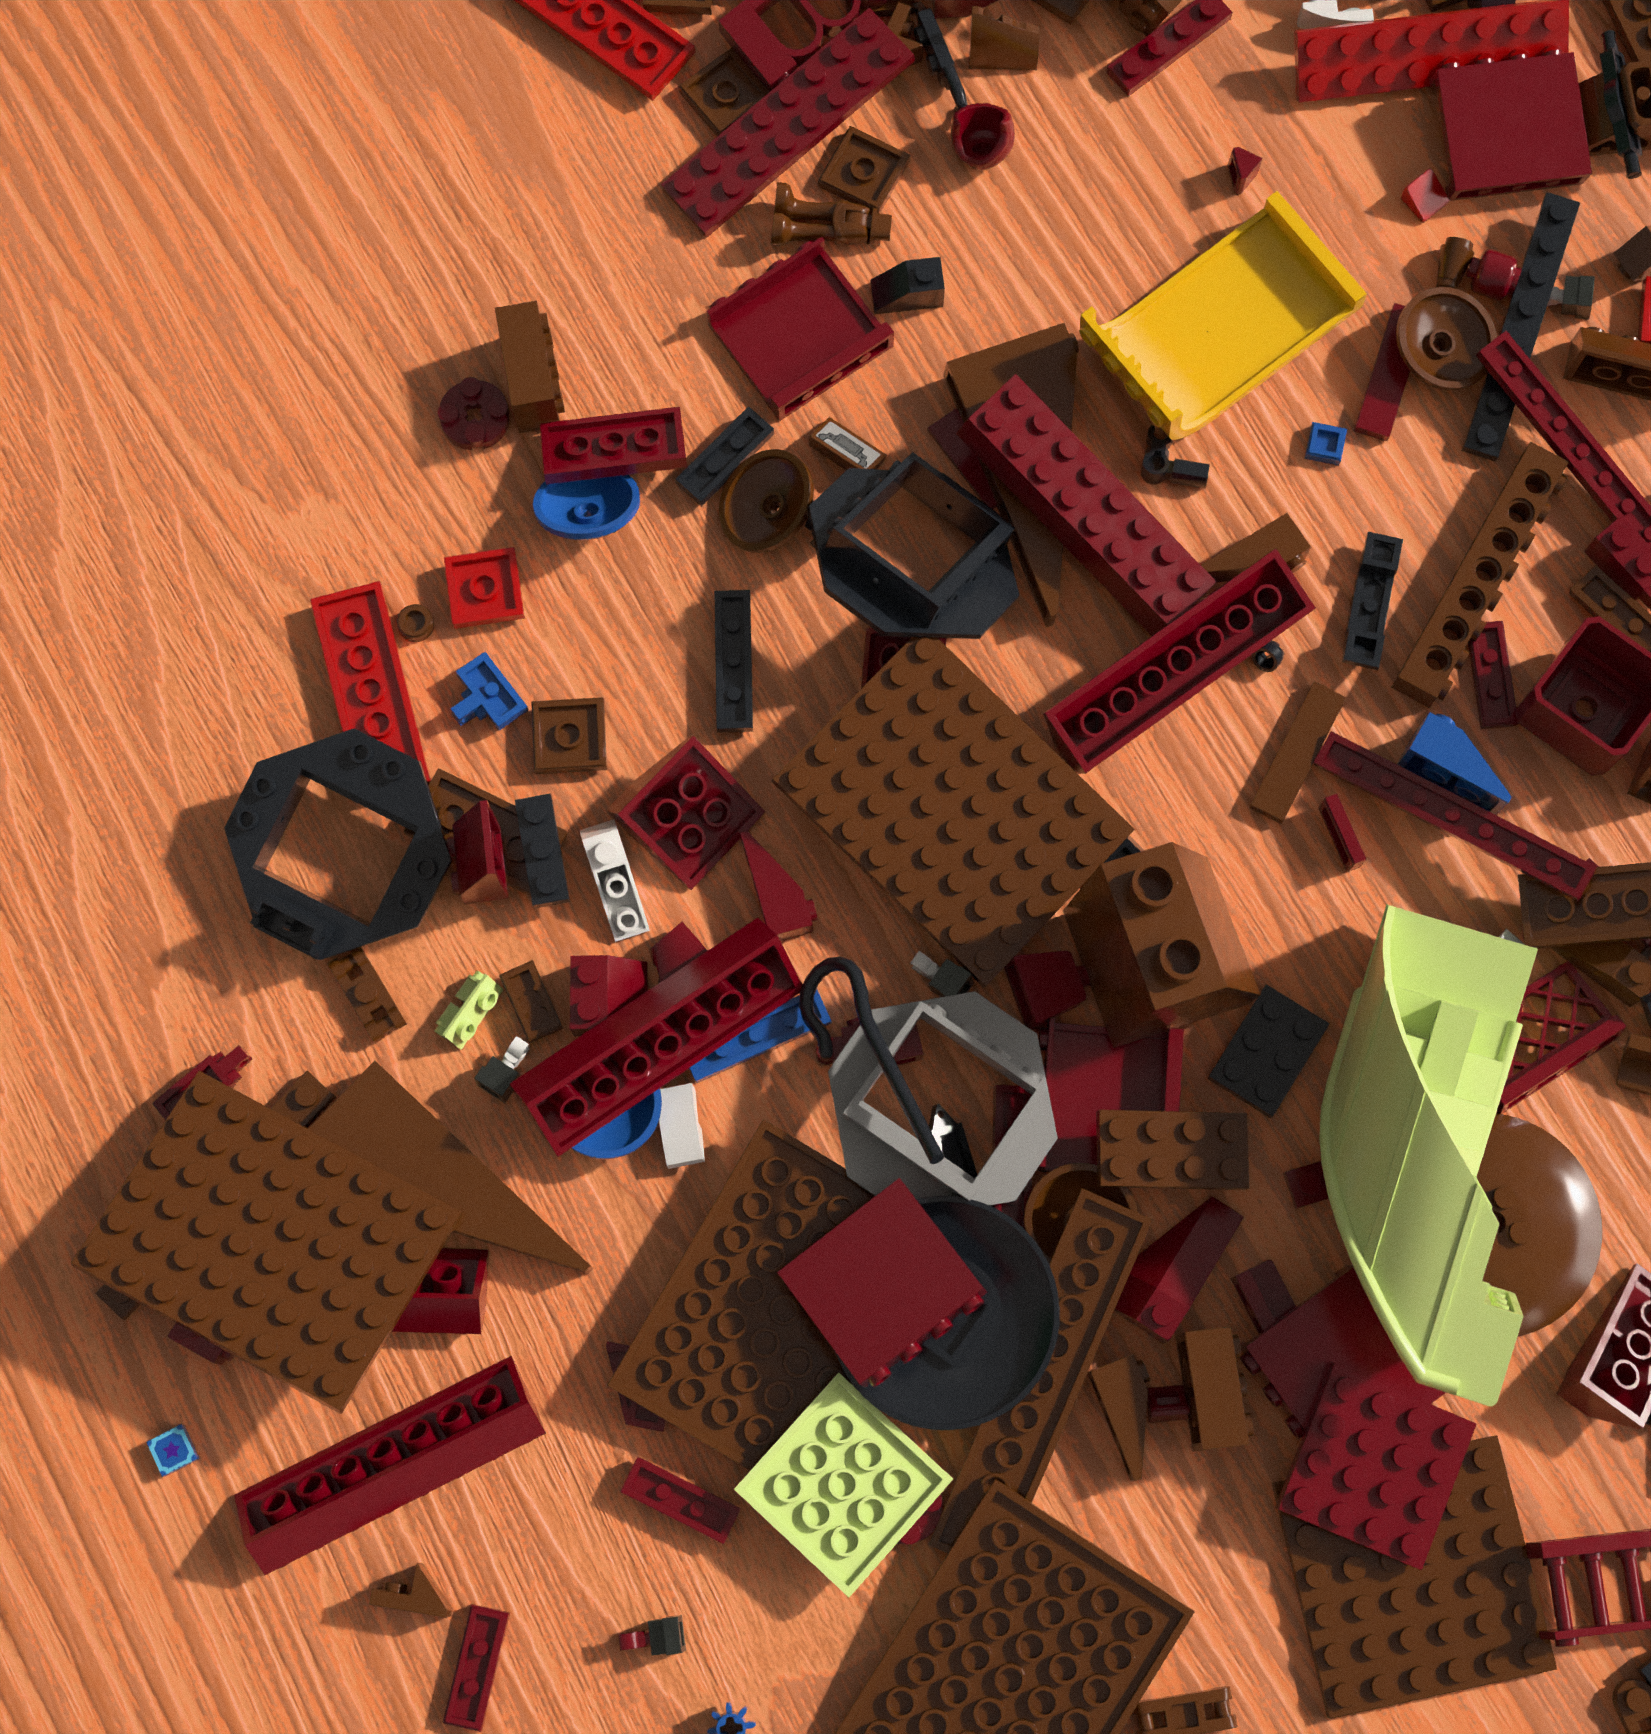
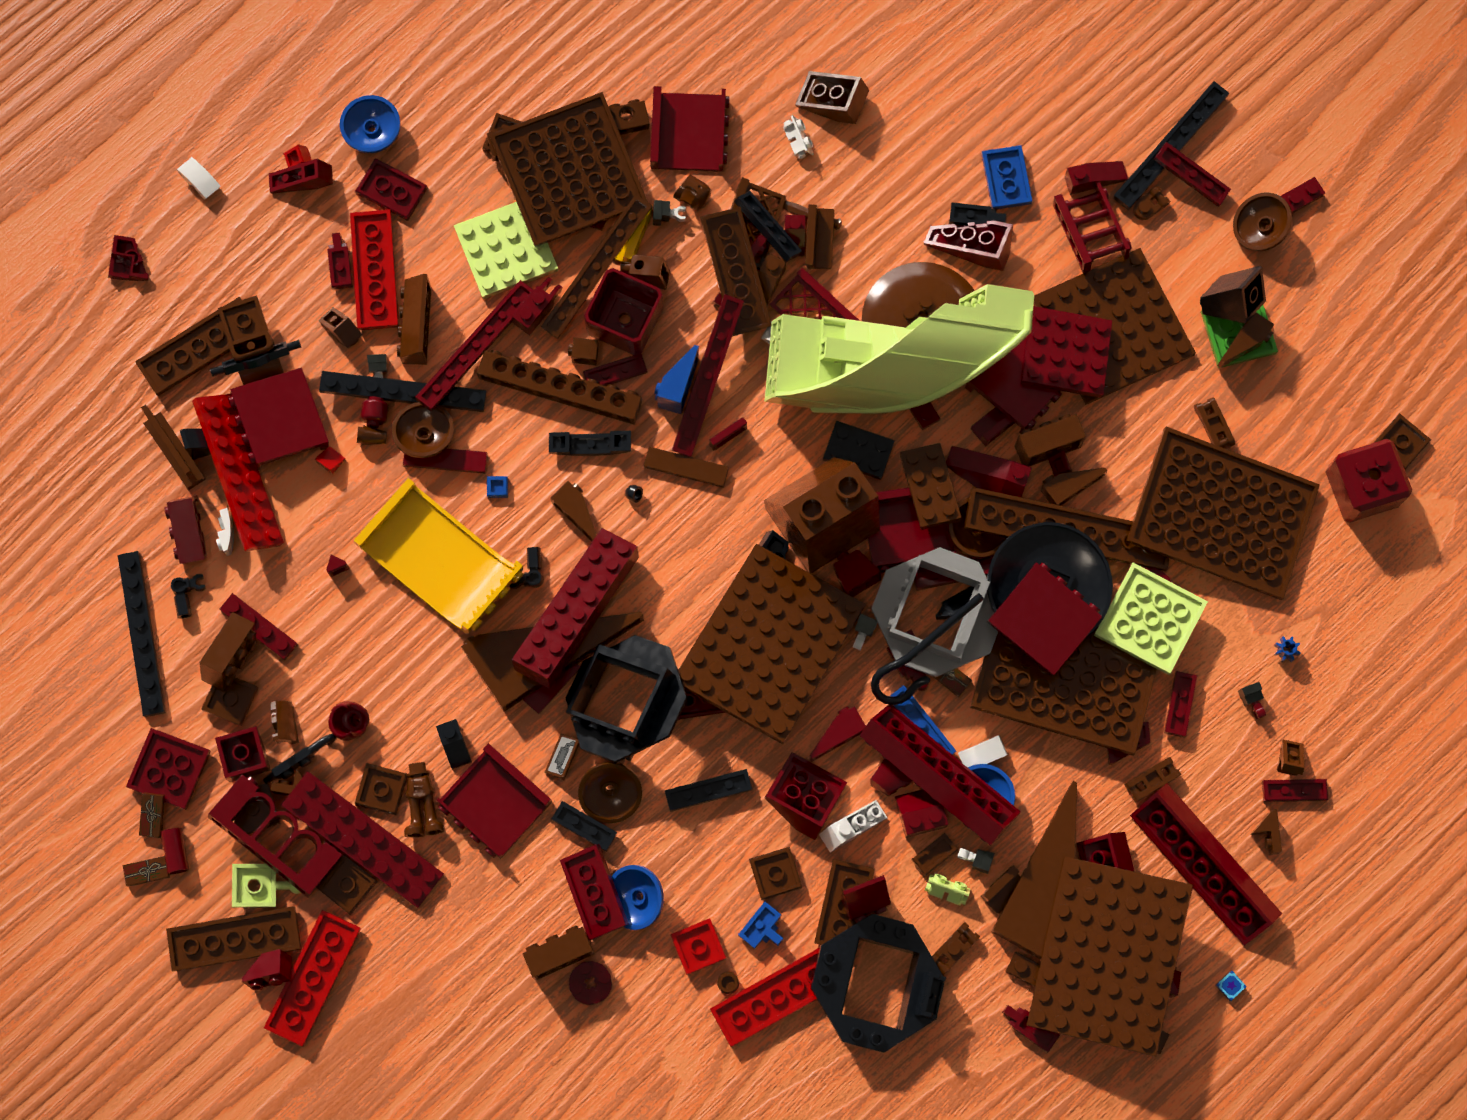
camera: 105 degrees left, 0 degrees up
black plate [515,793,570,909] -> none
dark red slope [1043,548,1316,775] -> none
none -> reddish brown brick [568,338,599,366]
none -> reddish brown tile [934,668,972,697]
none -> reddish brown panel [980,865,1021,914]
none -> reddish brown plate [1124,757,1182,803]
none -> reddish brown slope [1277,739,1305,776]

